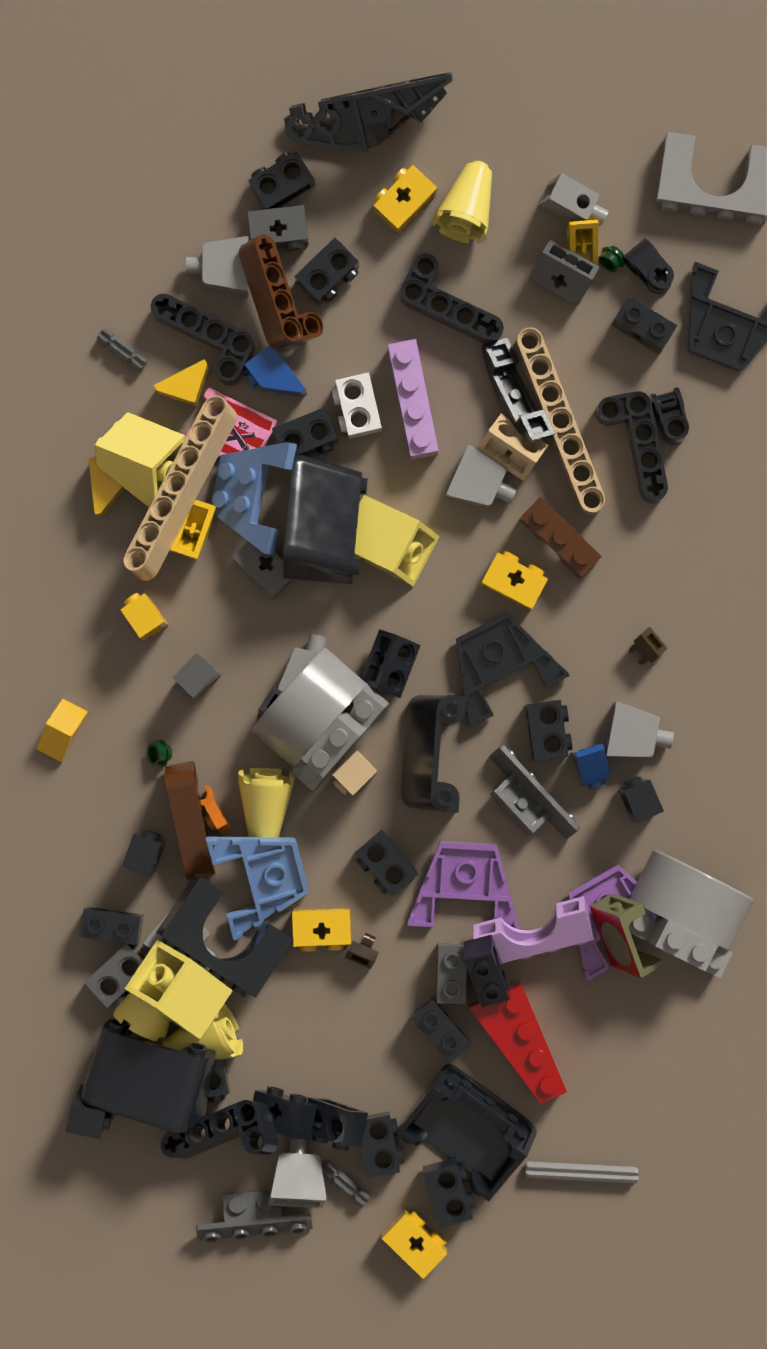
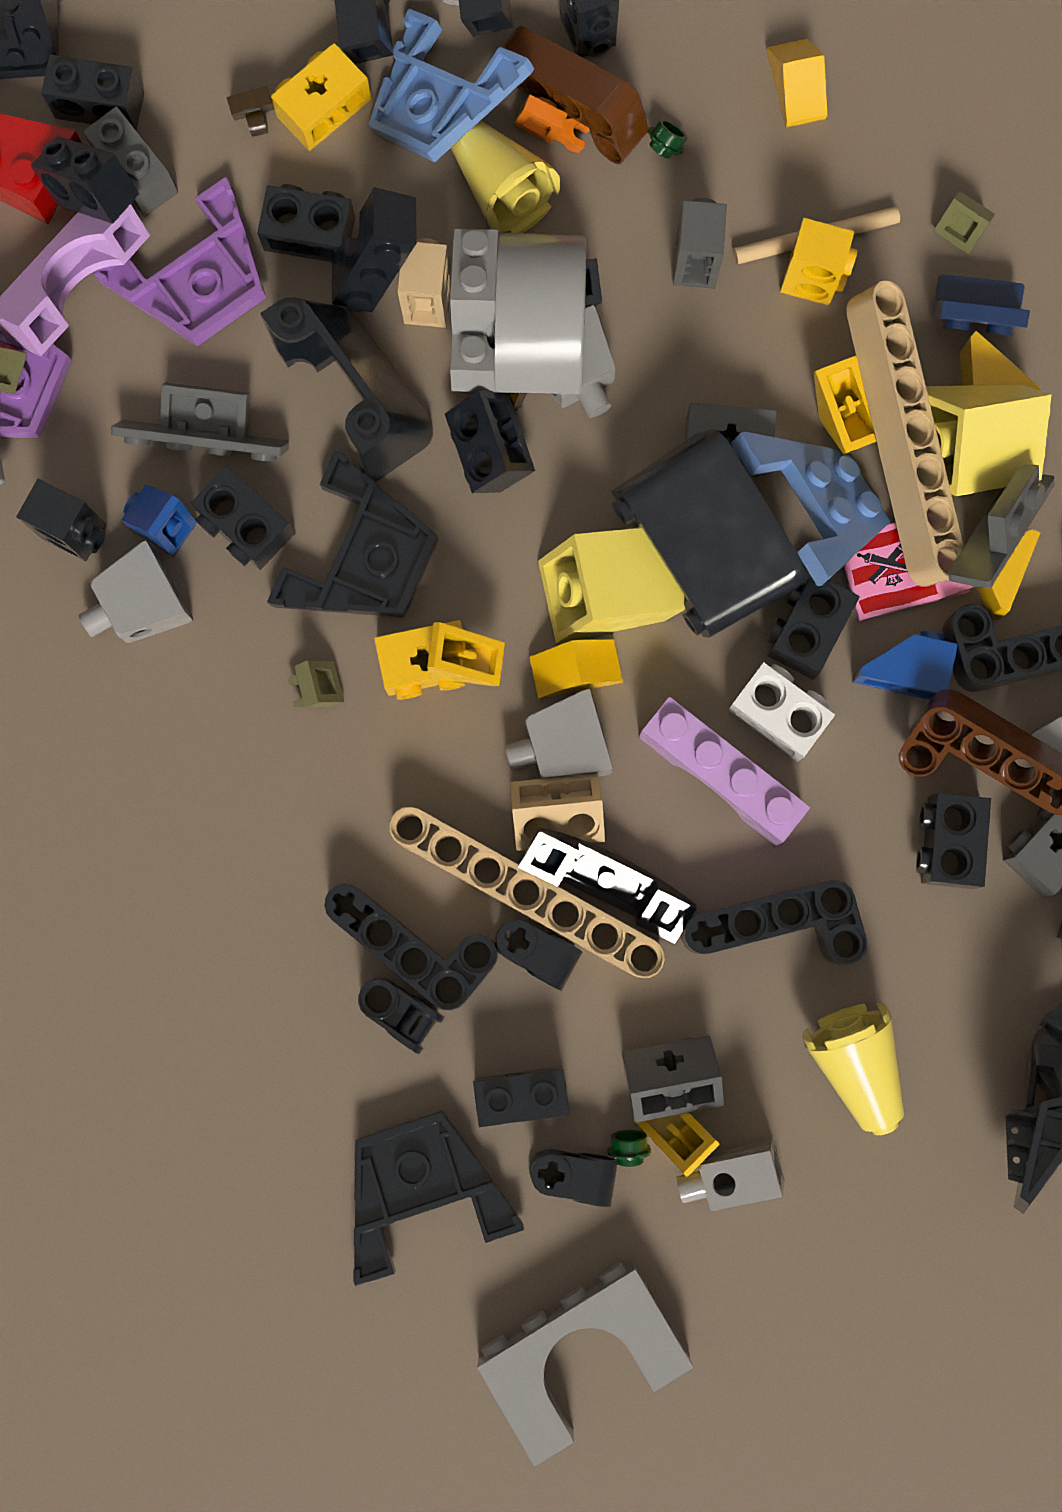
camera: 145 degrees right, 5 degrees down
yellow brick [373,165,437,234] -> none
reddish brown arch [519,496,602,580] -> none
dark brown tile [629,627,668,665] -> none
none -> olive tile [288,660,344,708]
none -> black arch [332,187,417,313]
none -> yellow slope [427,622,505,686]
none -> black piece [495,920,583,991]
none -> yellow slope [529,639,623,700]
none -> tan bar [733,206,900,265]
none -> dark blue bracket [932,274,1030,335]
none -> olive tile [934,191,995,254]
none -> dark grey bracket [948,463,1055,588]

